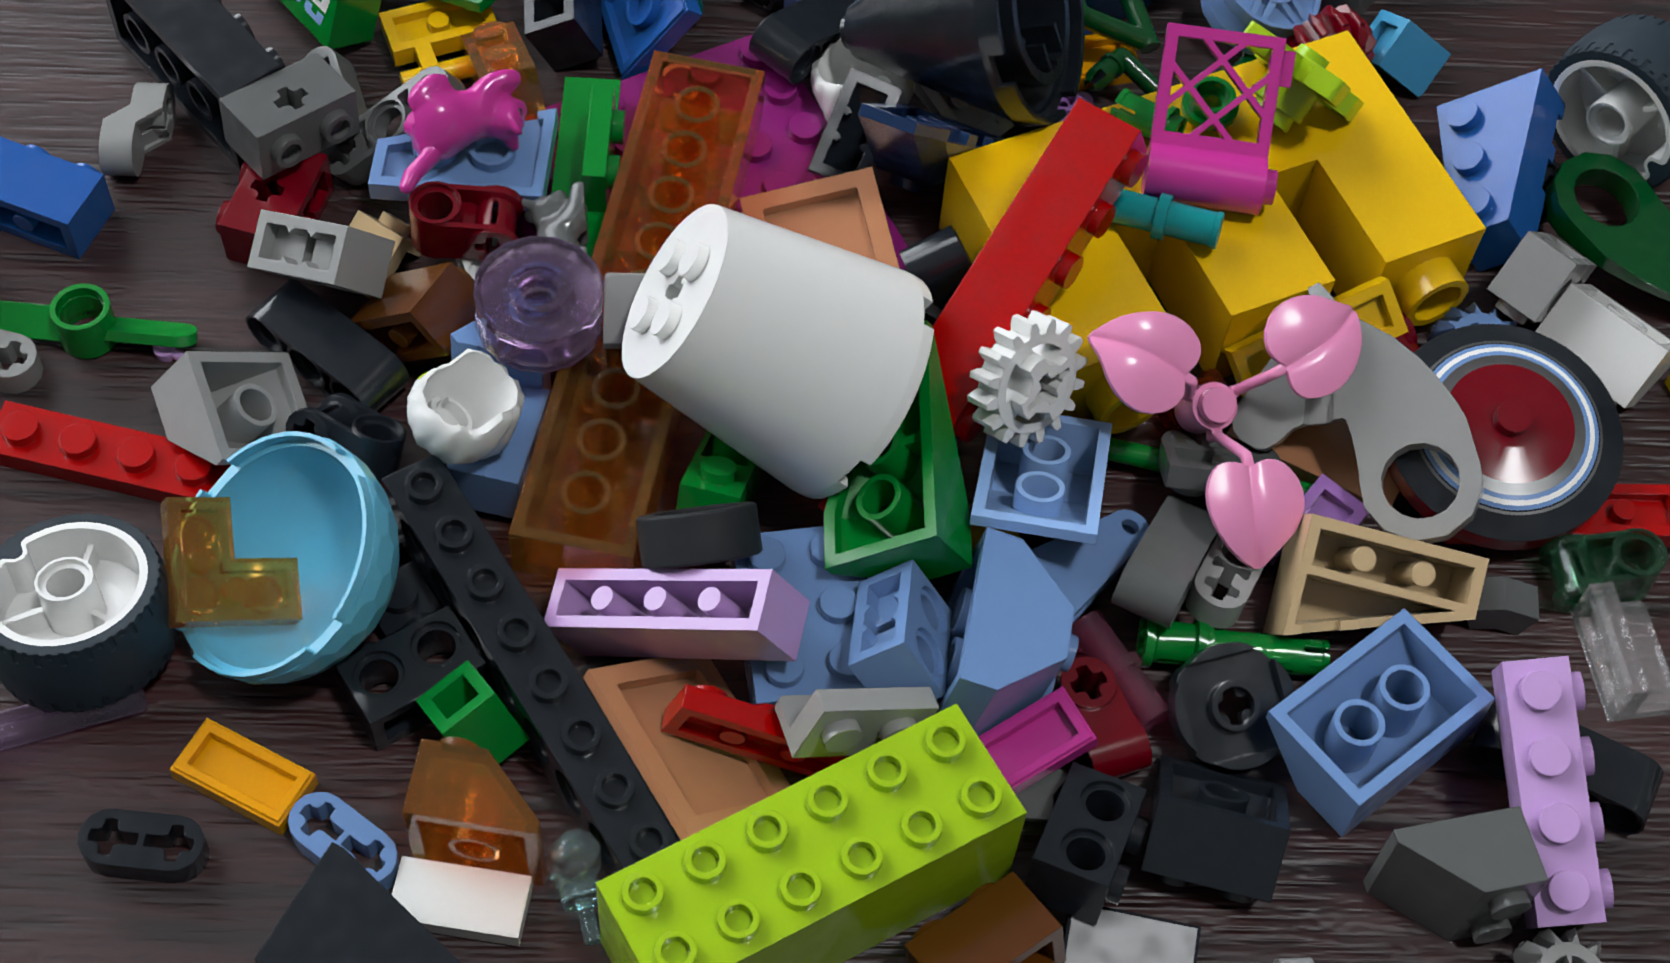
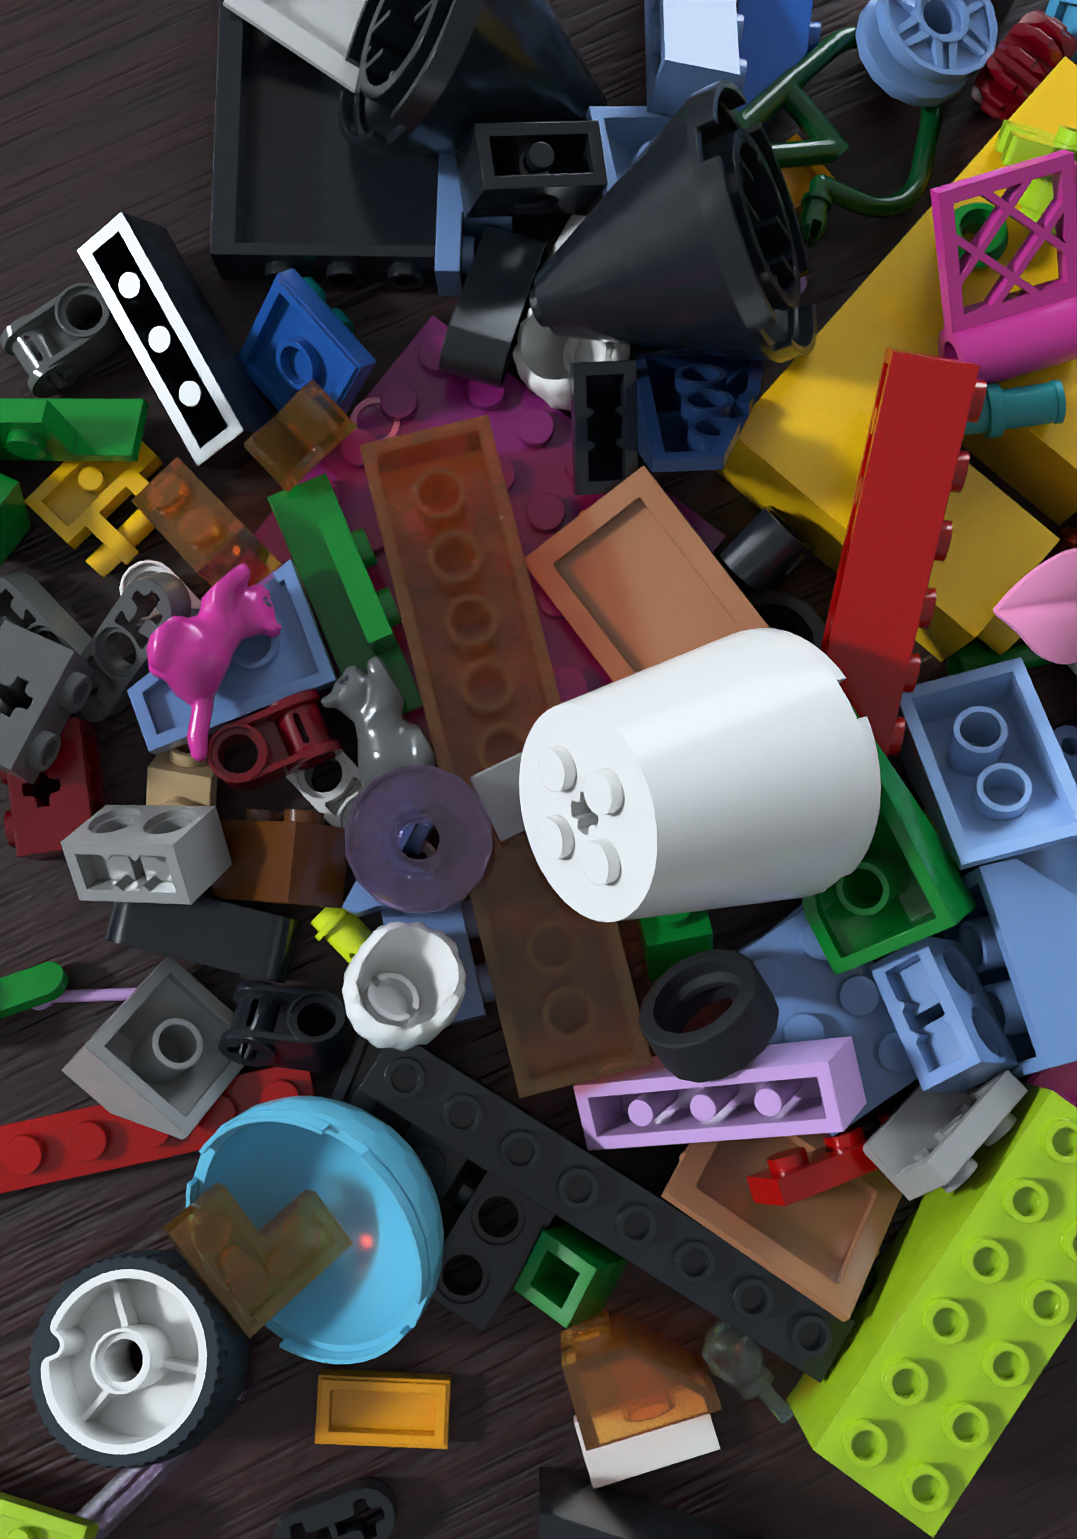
camera: 20 degrees left, 25 degrees up
medium blue beam [288,792,400,891] -> none
white gear [967,311,1087,447] -> none
green pin [1110,88,1187,139] -> none
none -> clear orange panel [244,379,357,492]

